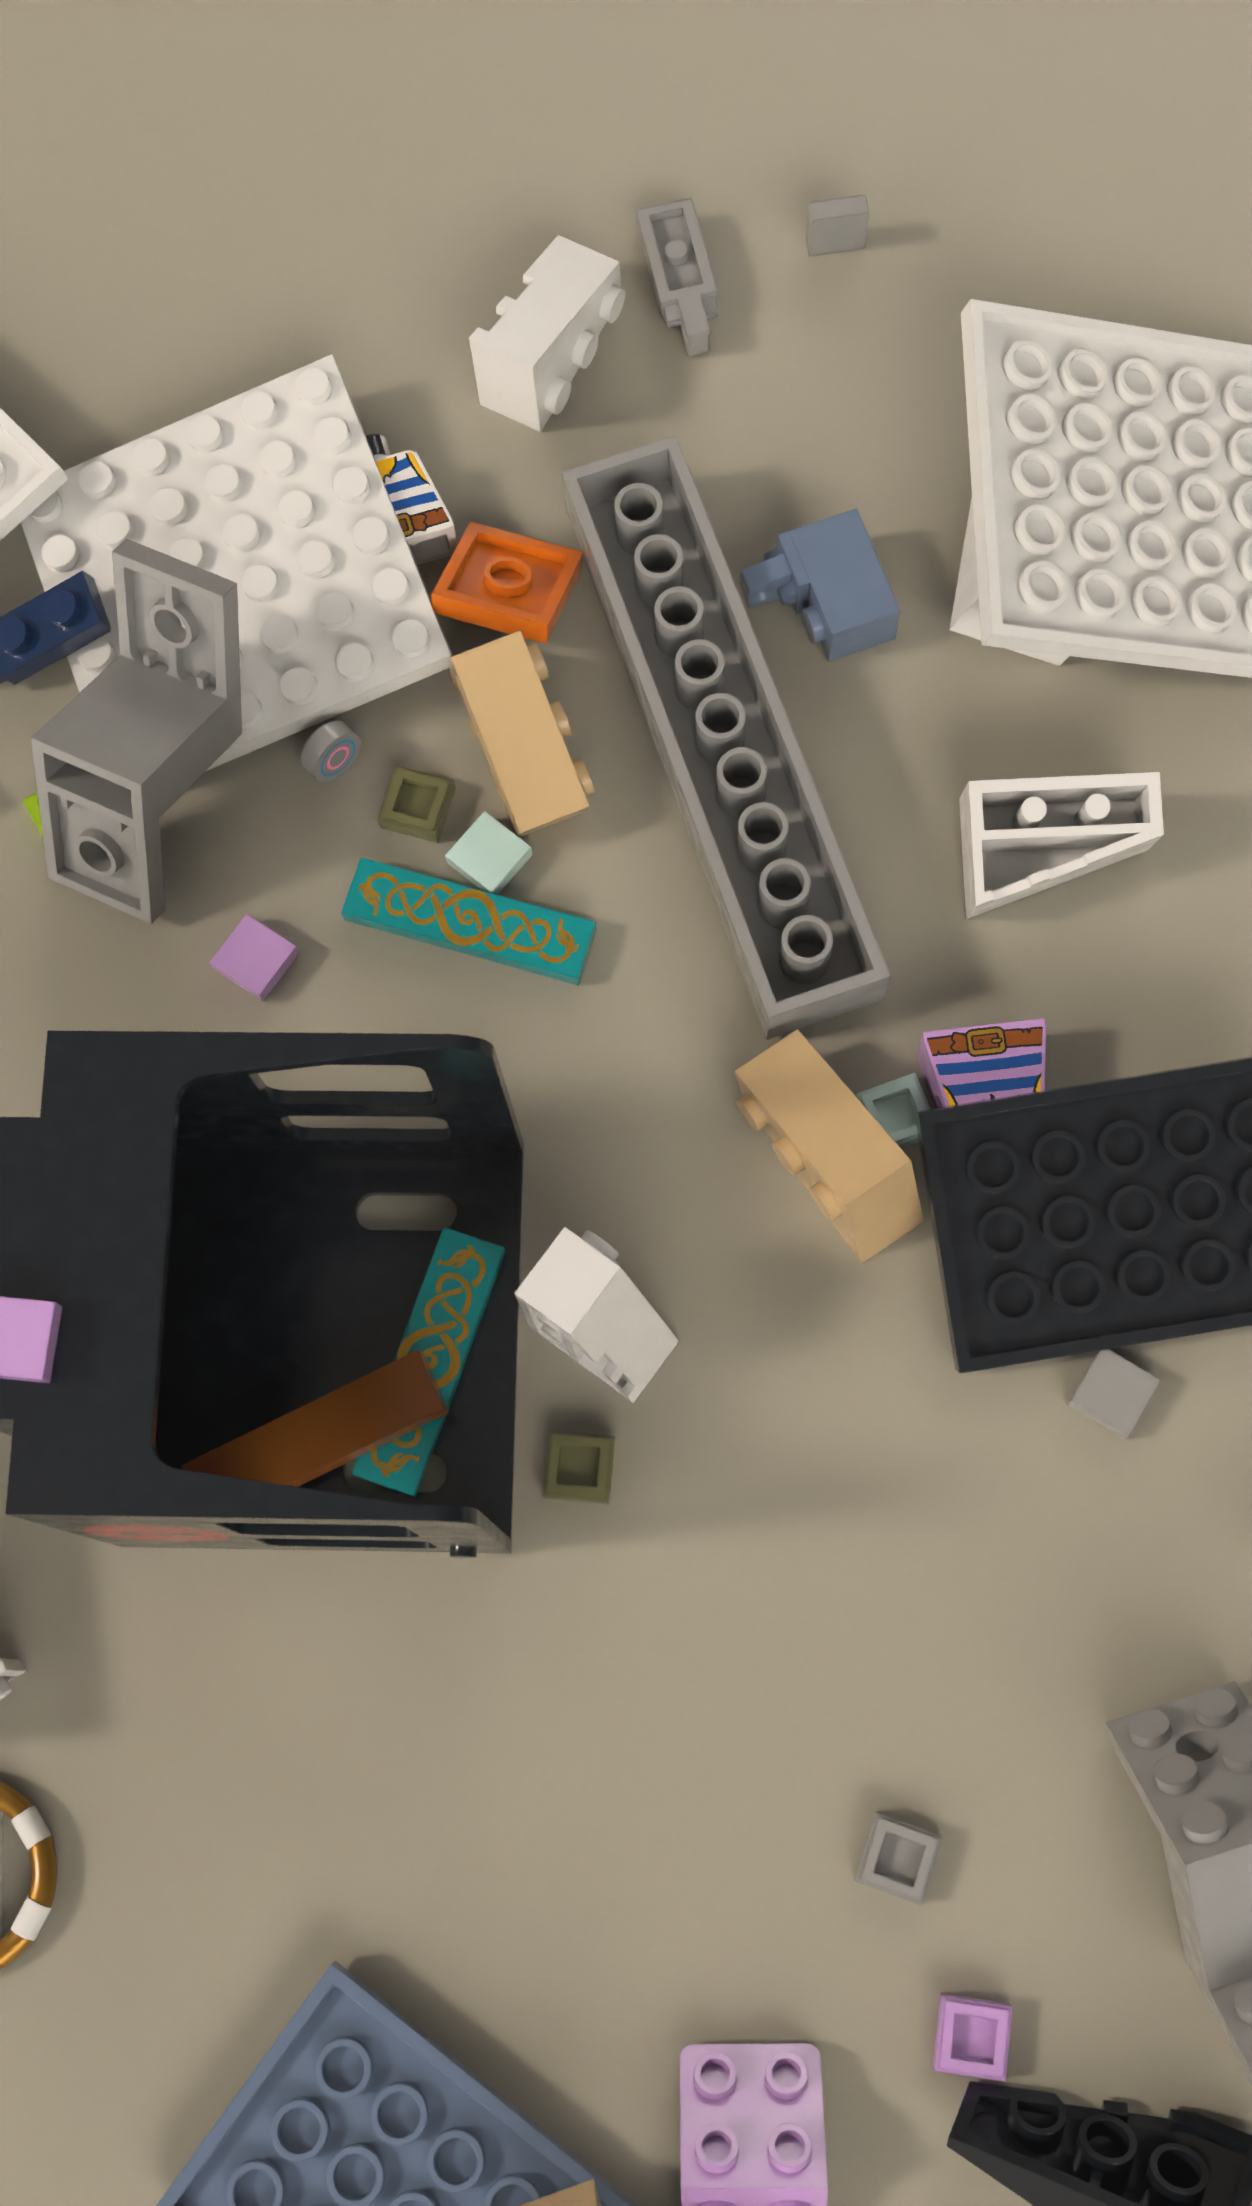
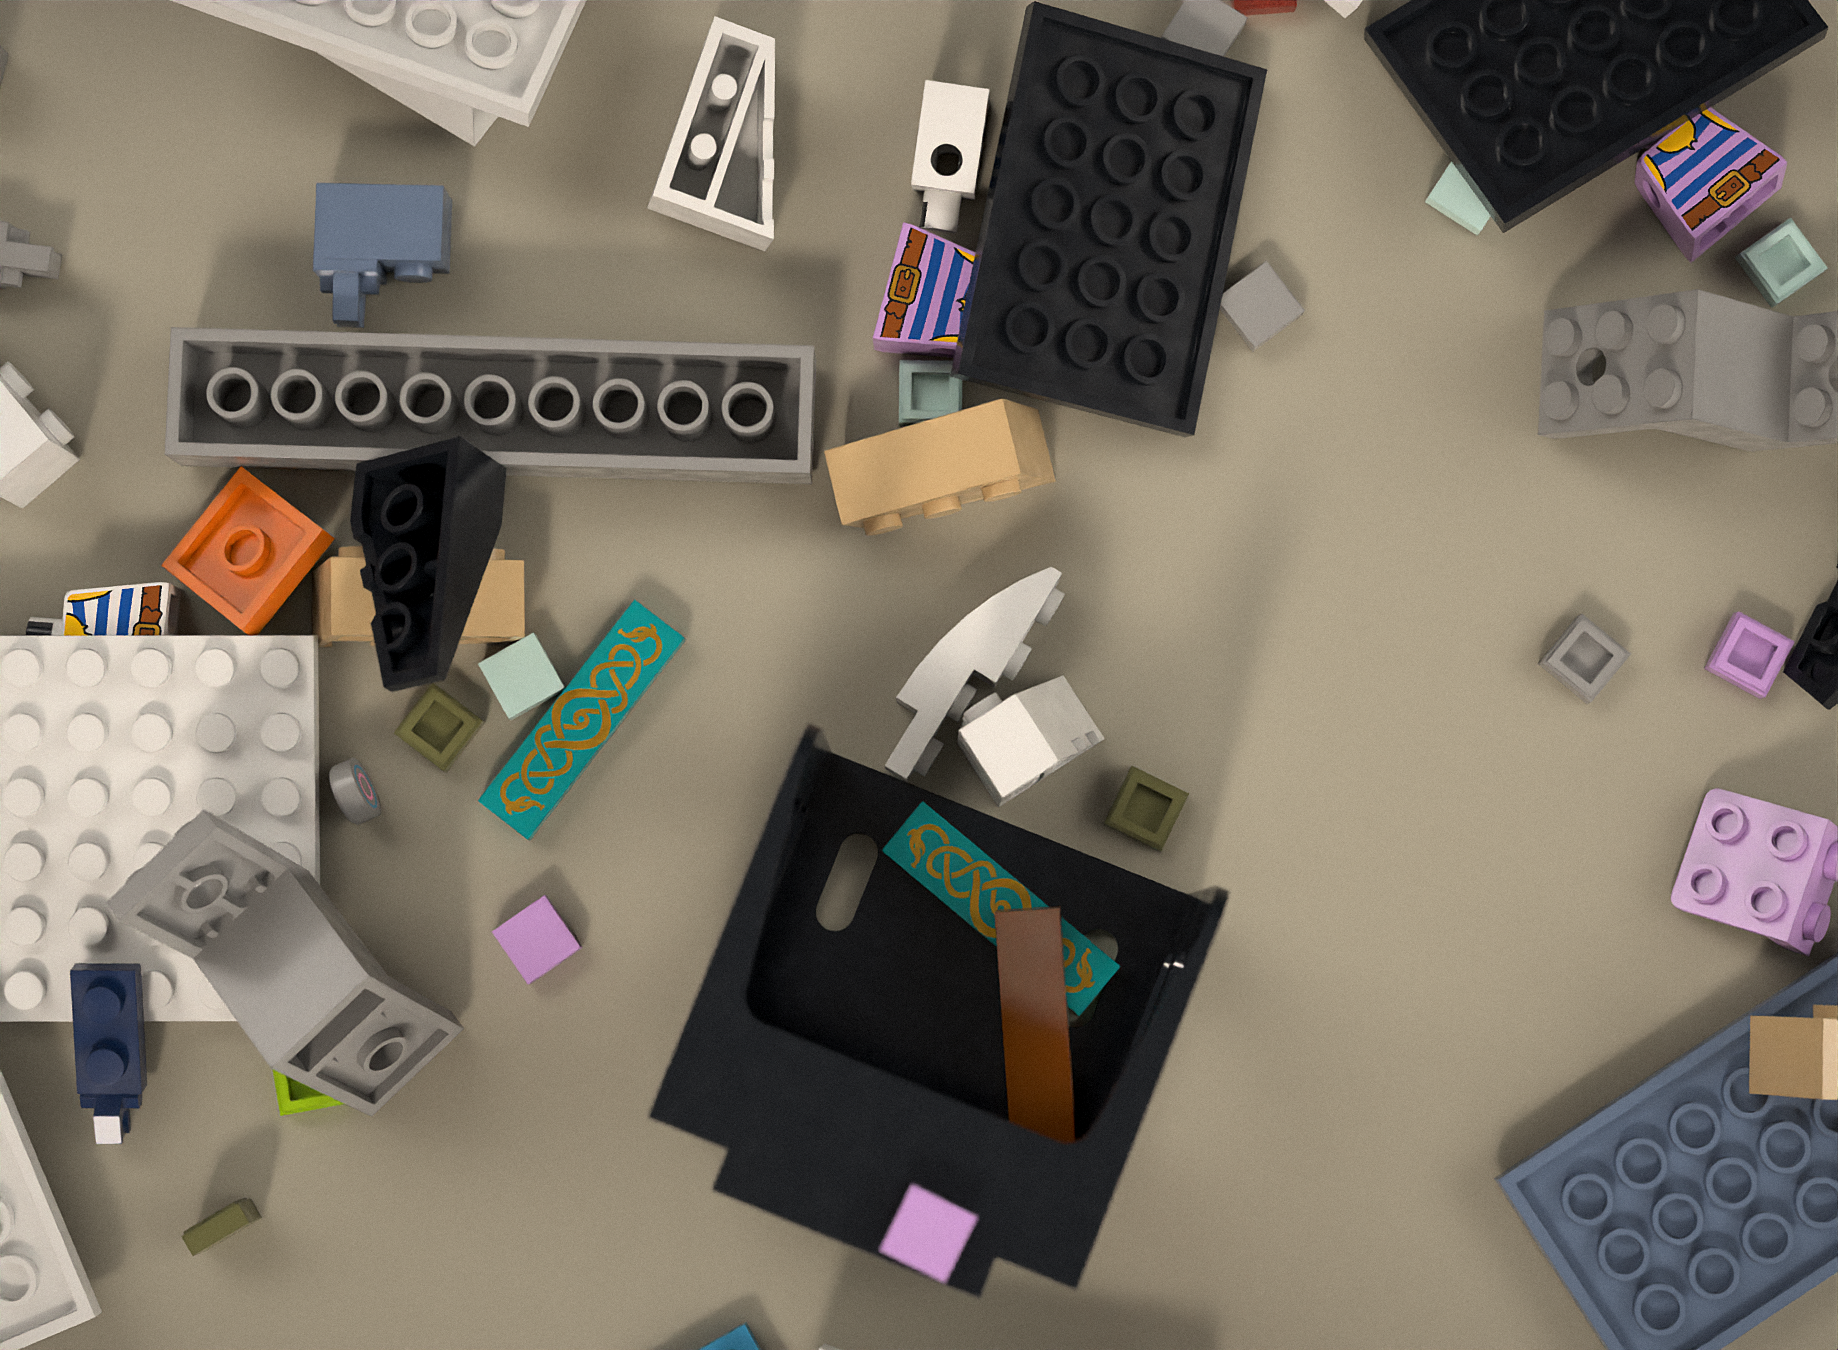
camera: 75 degrees left, 10 degrees up
none -> black wedge [350,436,507,692]
none -> white slope [885,566,1065,782]
none -> white torso [911,80,990,233]

